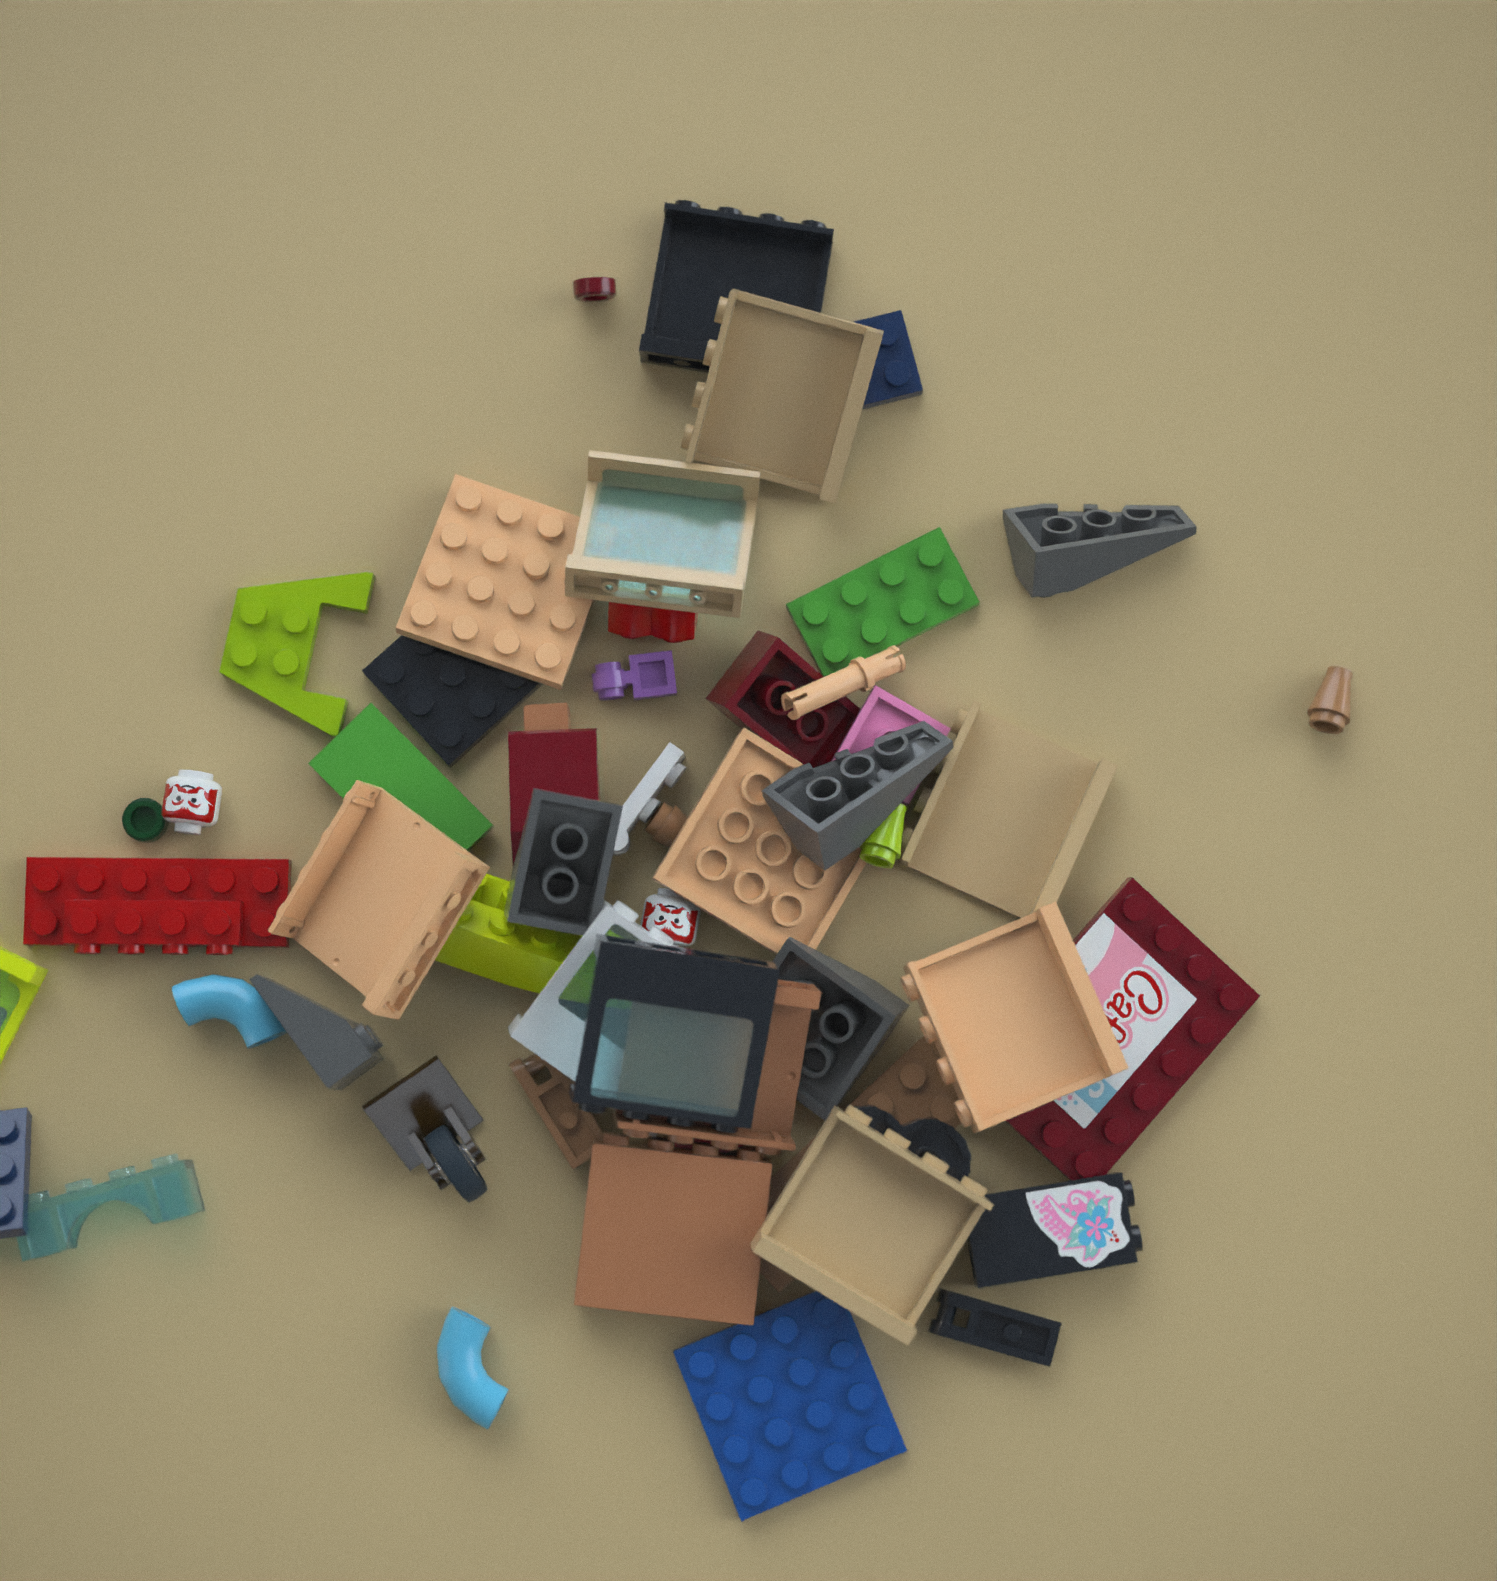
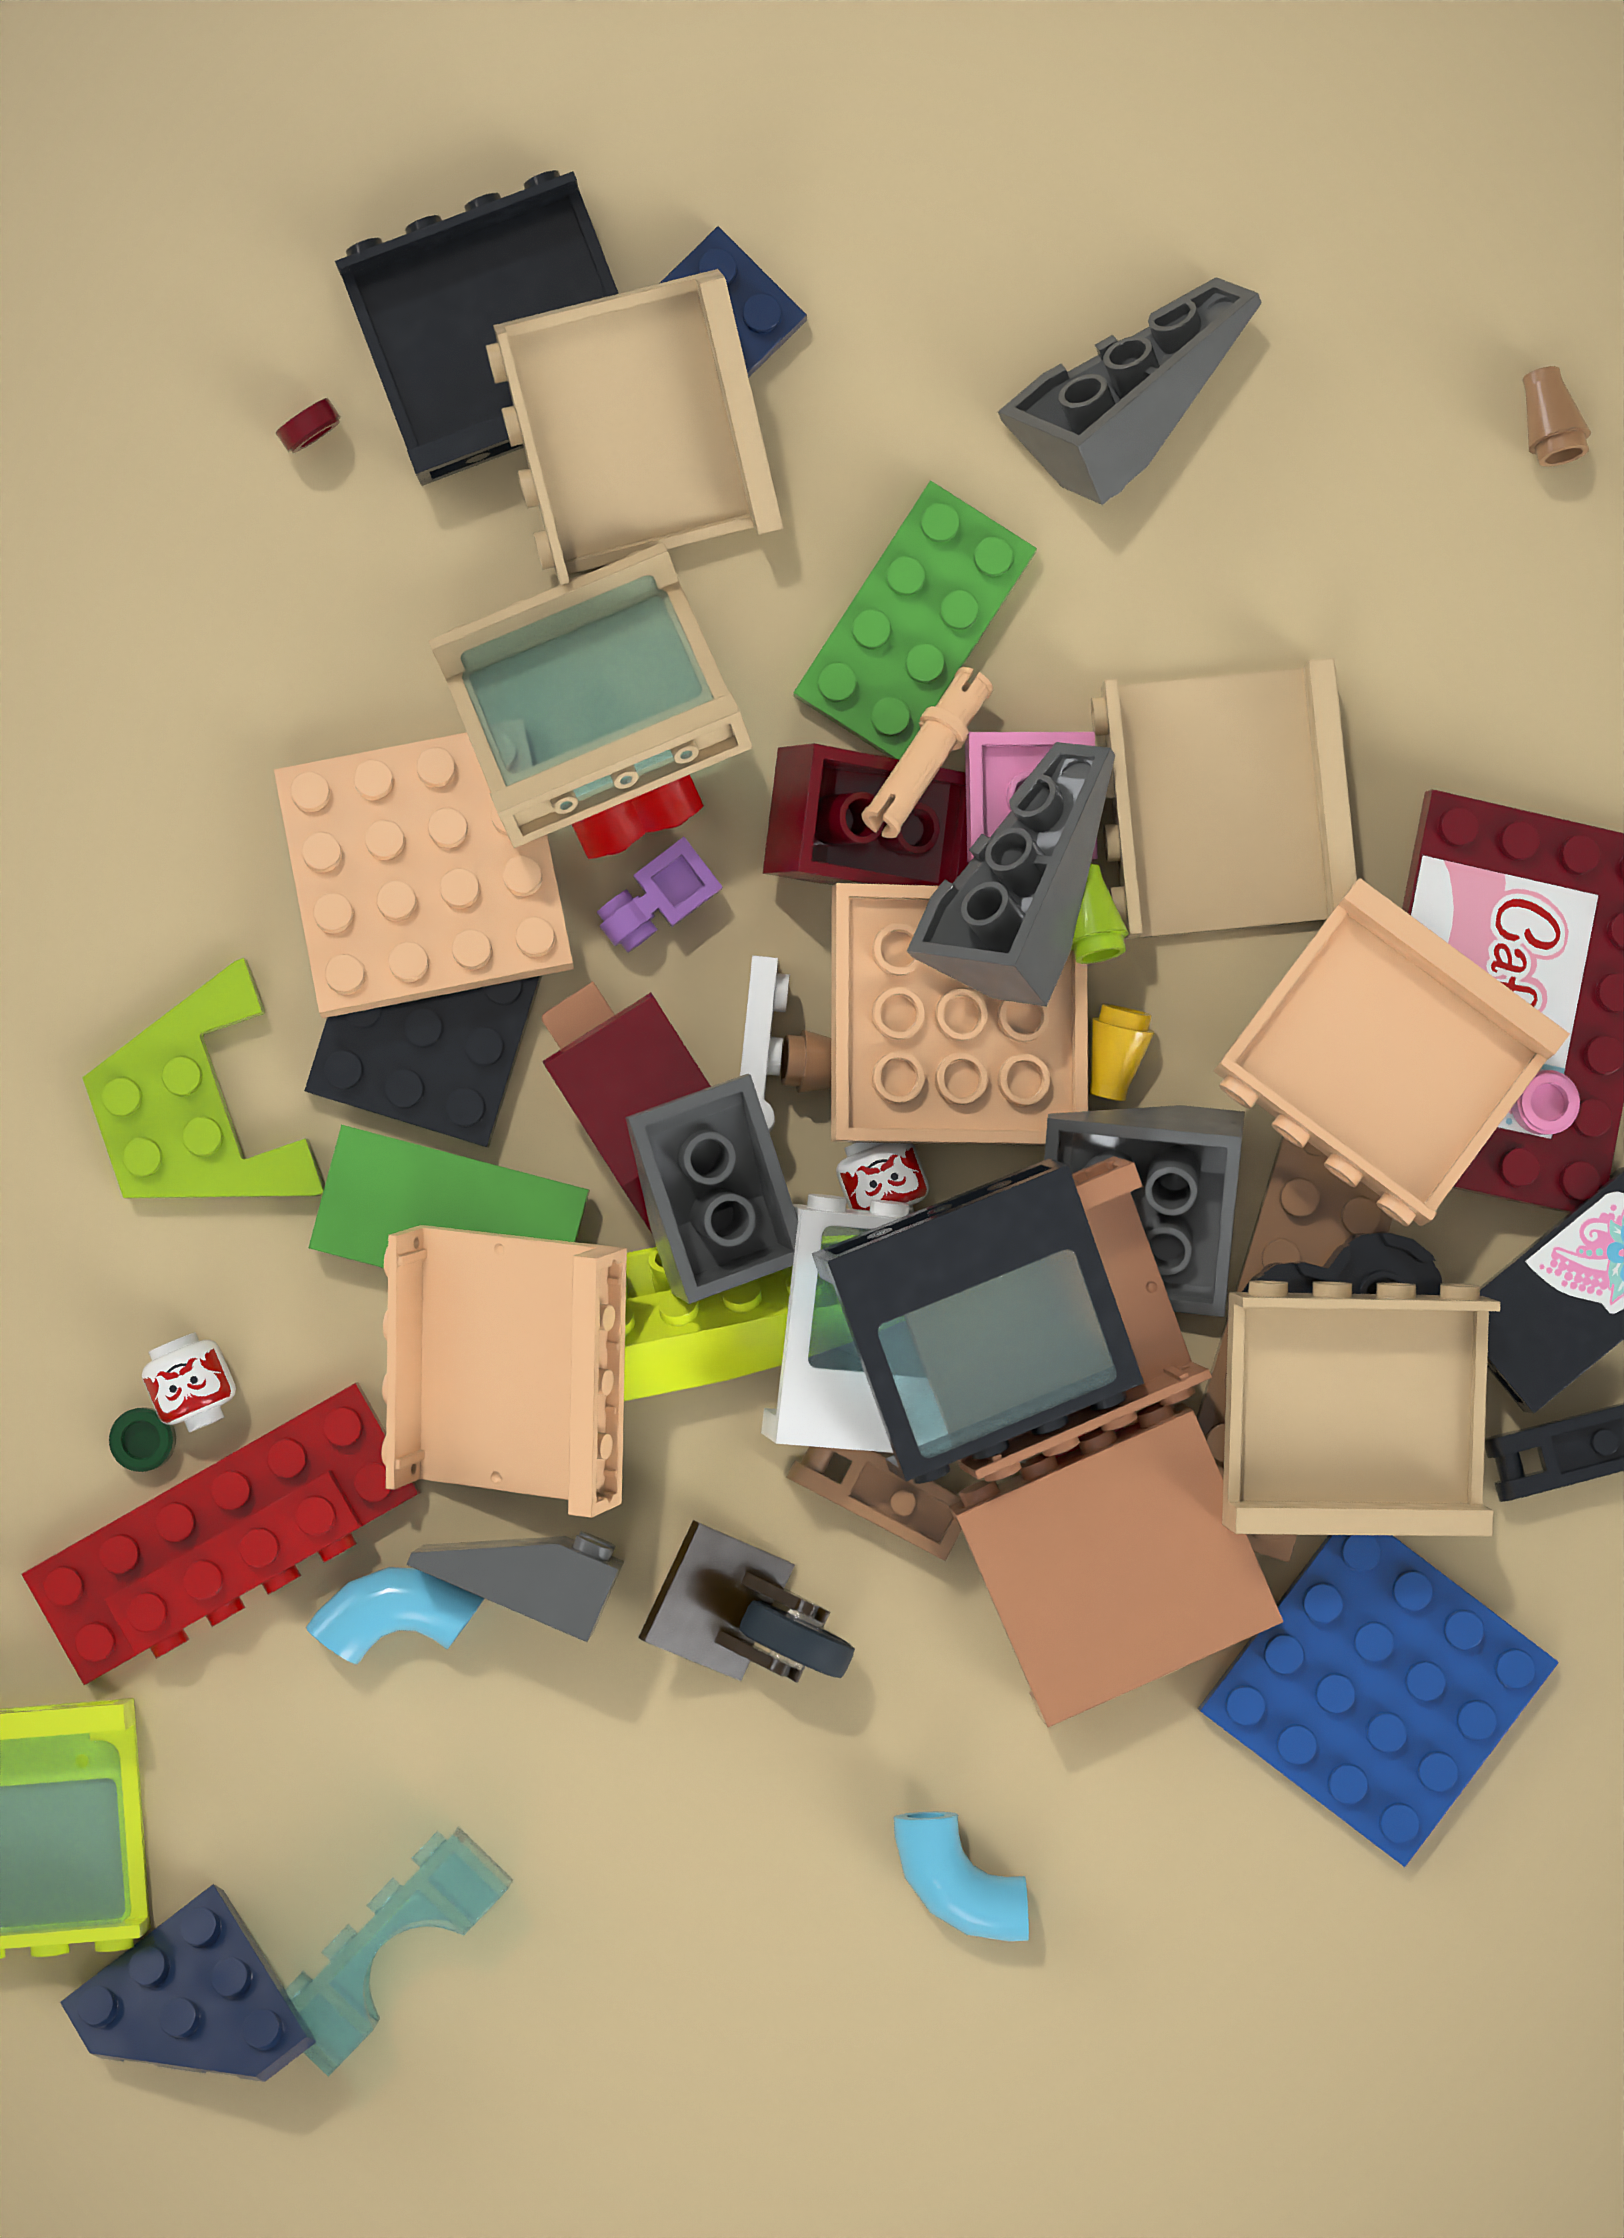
camera: 30 degrees left, 5 degrees up
none -> yellow cone [1089,1004,1154,1101]
none -> bright pink tile [1511,1070,1580,1135]

